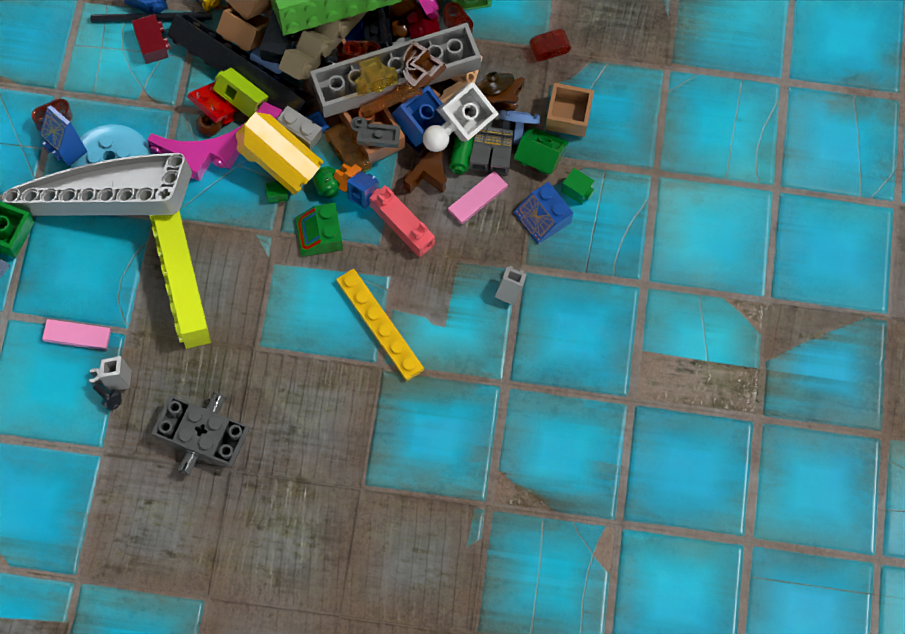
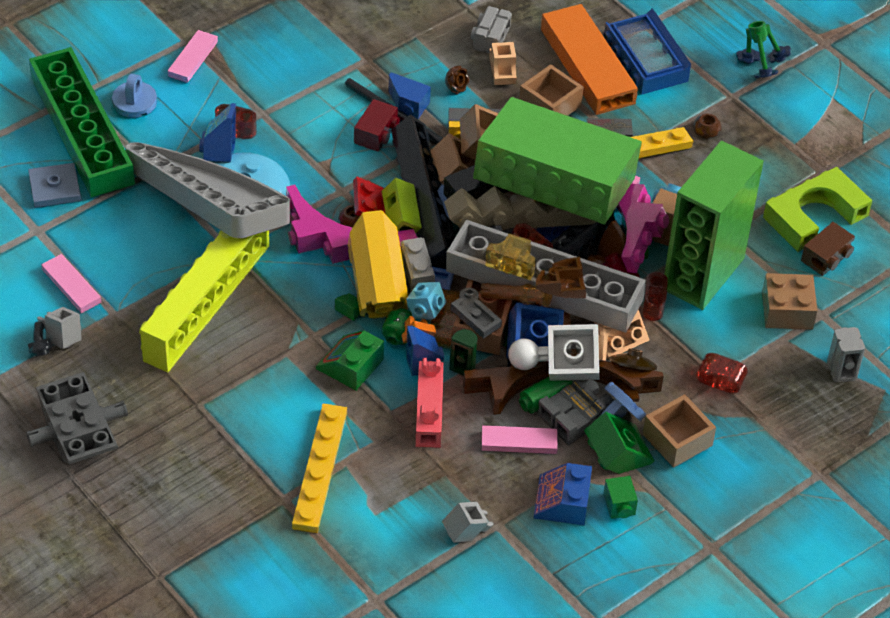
camera: 45 degrees right, 20 degrees down
none -> medium azure brick [406,282,446,320]
none -> dark green brick [449,329,477,376]

